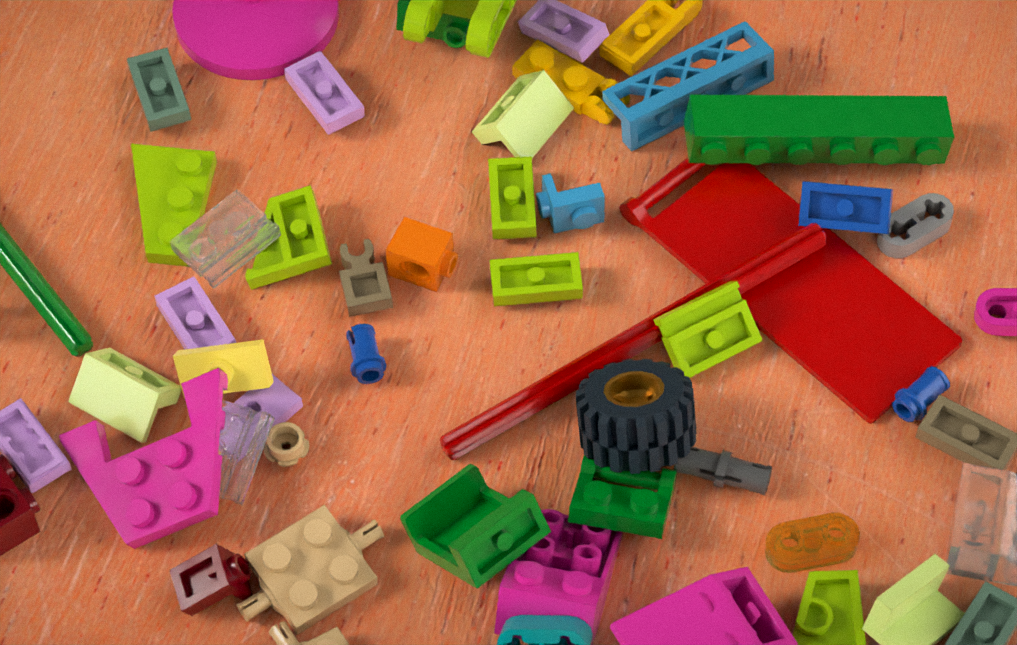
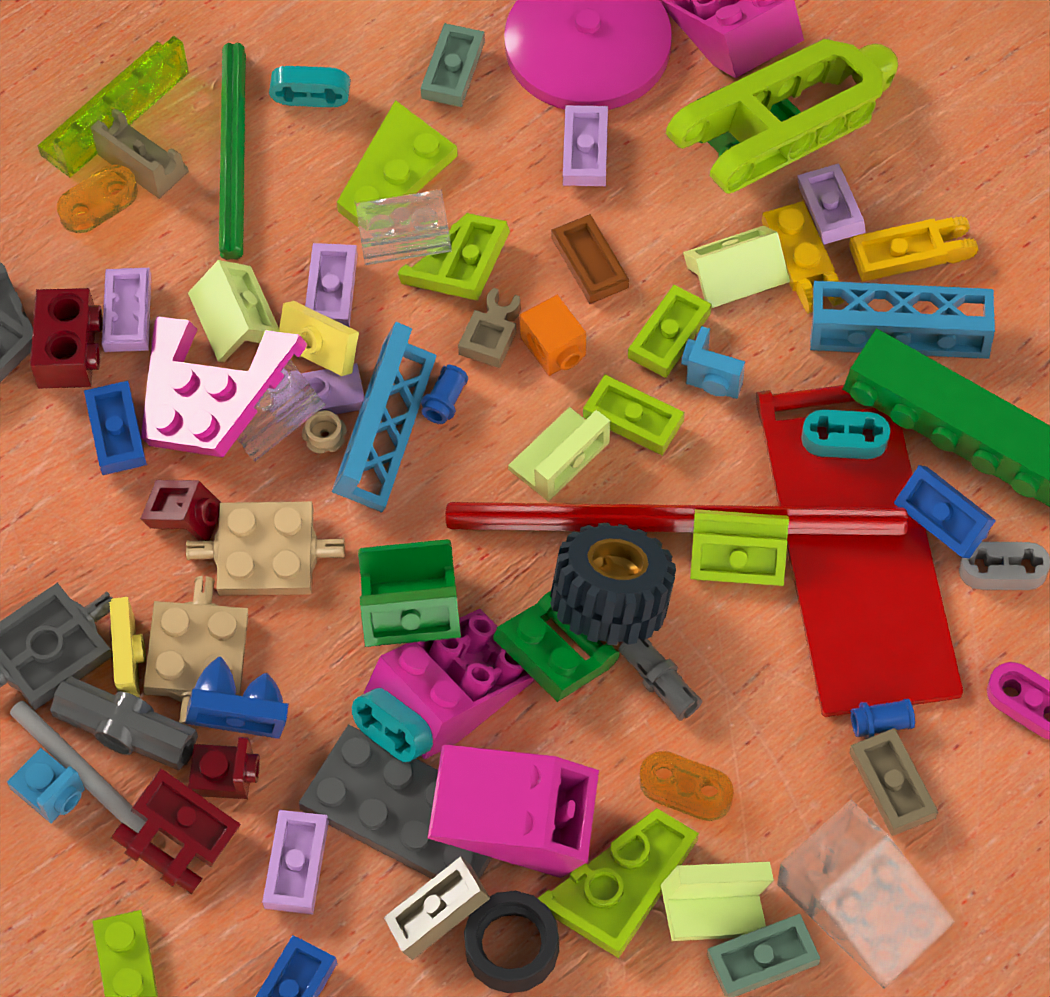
camera: 35 degrees right, 5 degrees up
none -> blue plate [84,381,147,475]
none -> teal beam [269,66,351,108]
none -> dark azure fence [331,322,437,512]
none -> yellowish green panel [508,407,610,502]
none -> dark orange tile [551,214,629,304]
none -> teal beam [801,410,890,459]

